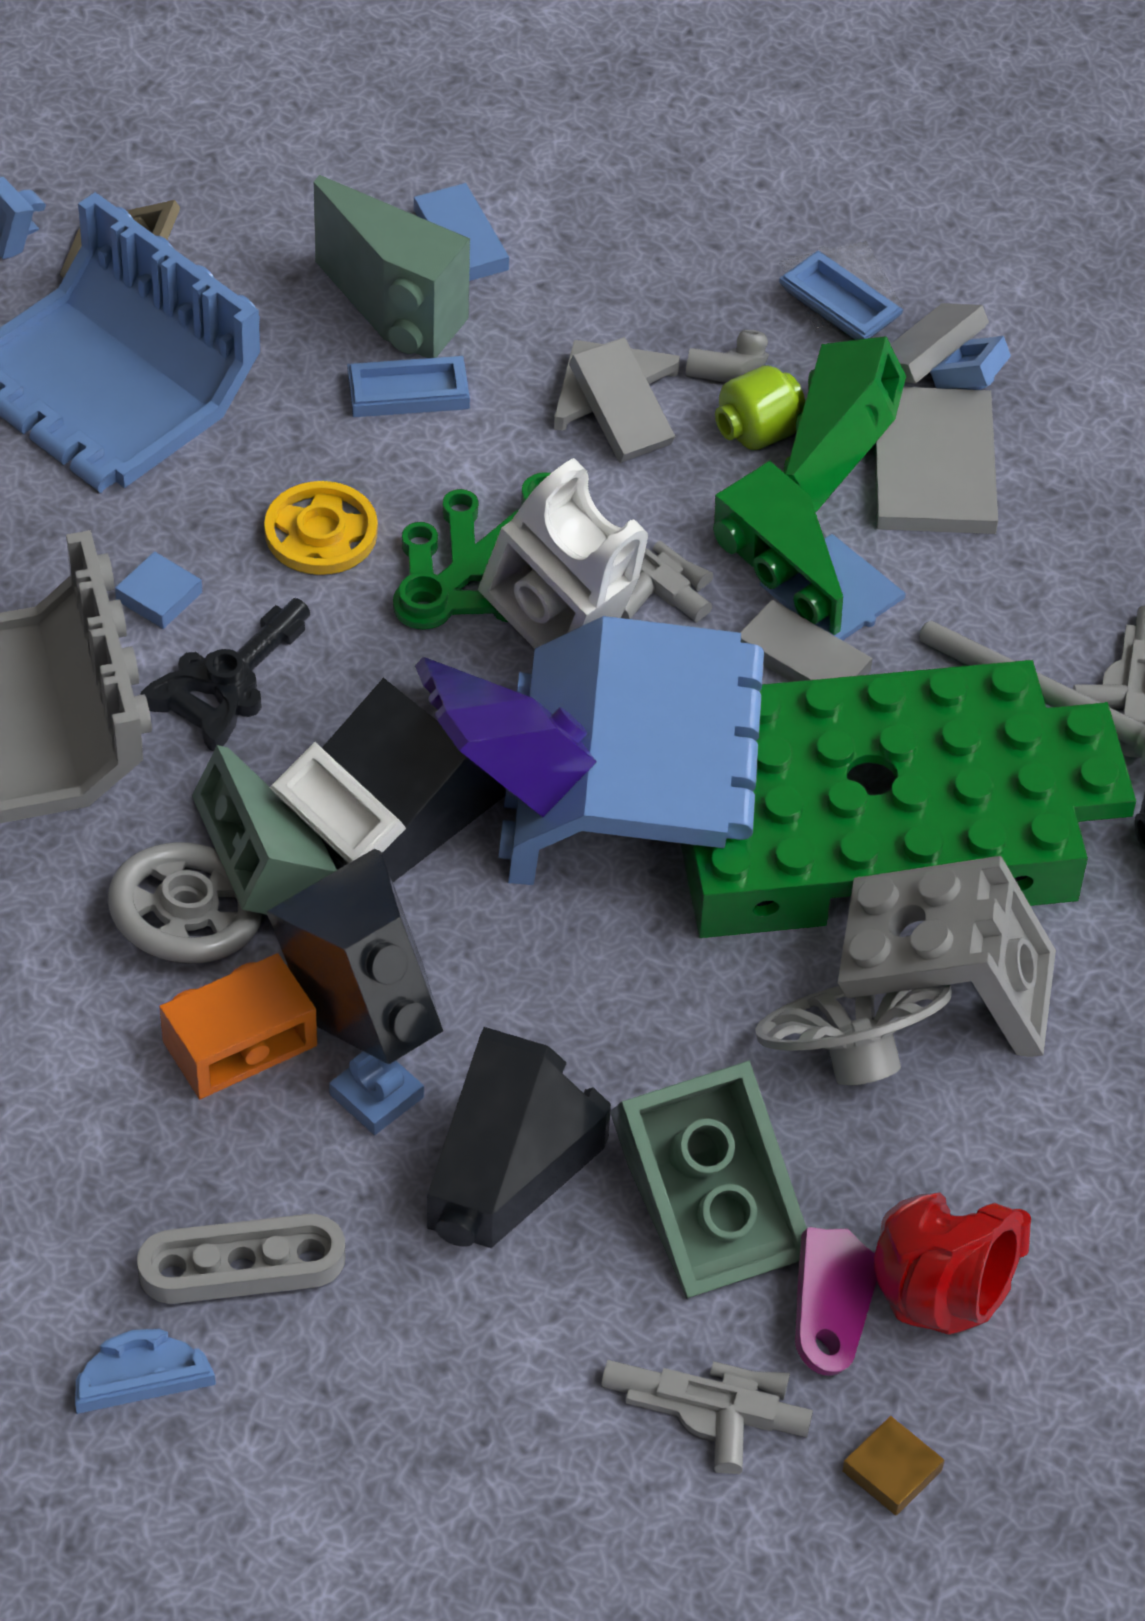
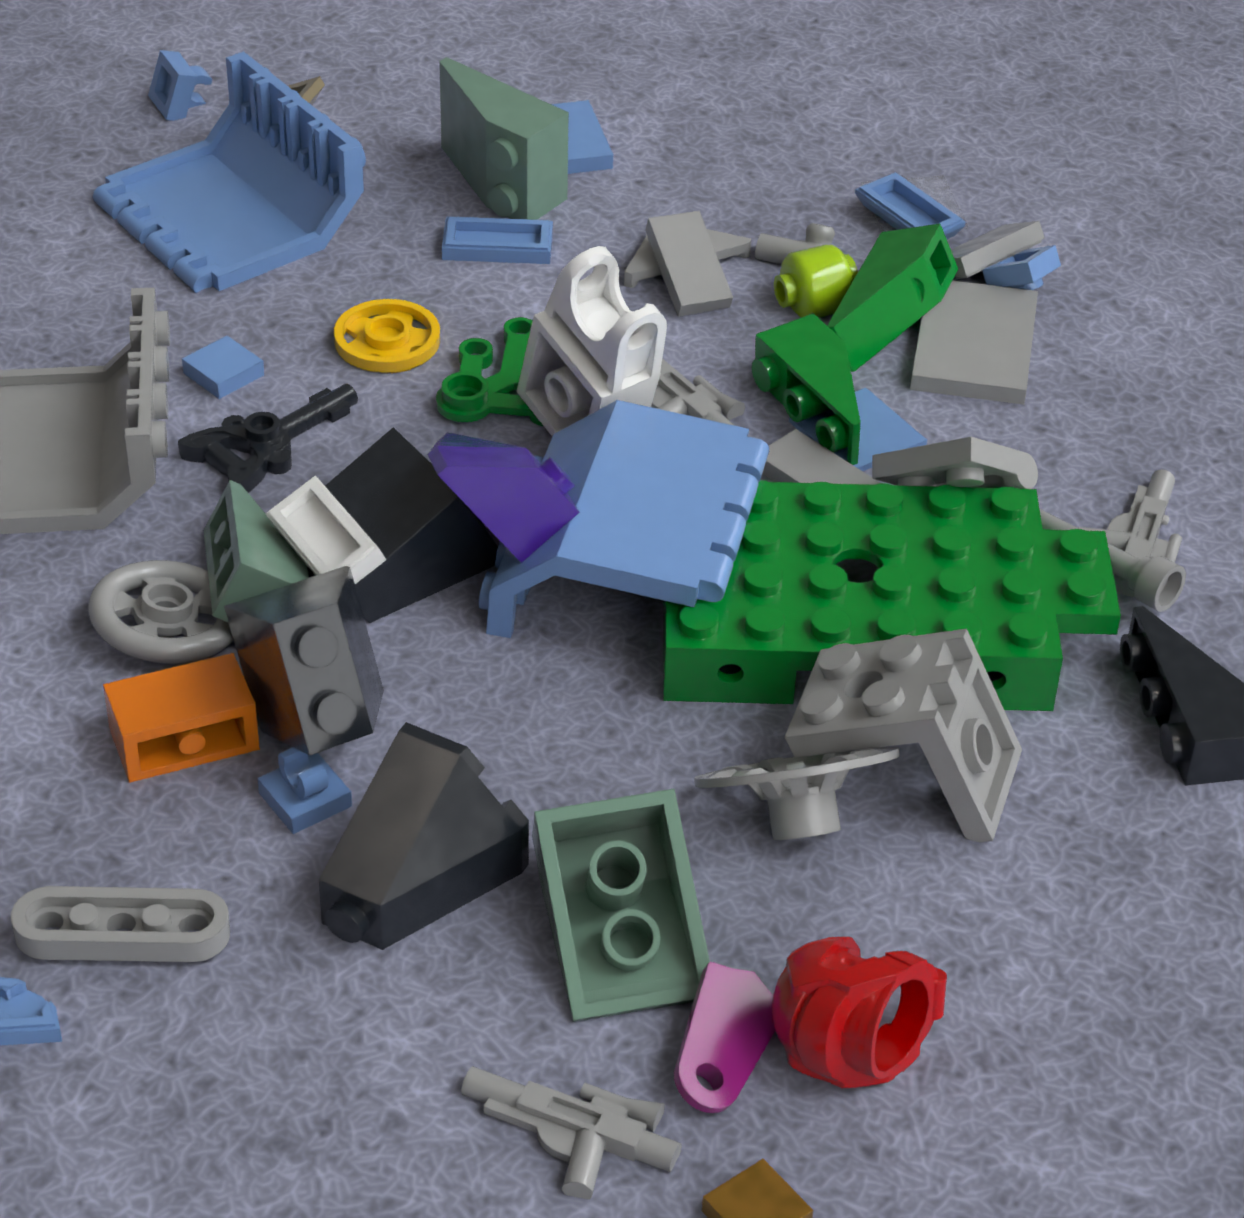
camera: 10 degrees right, 10 degrees down
none -> light grey plate [872,437,1038,489]

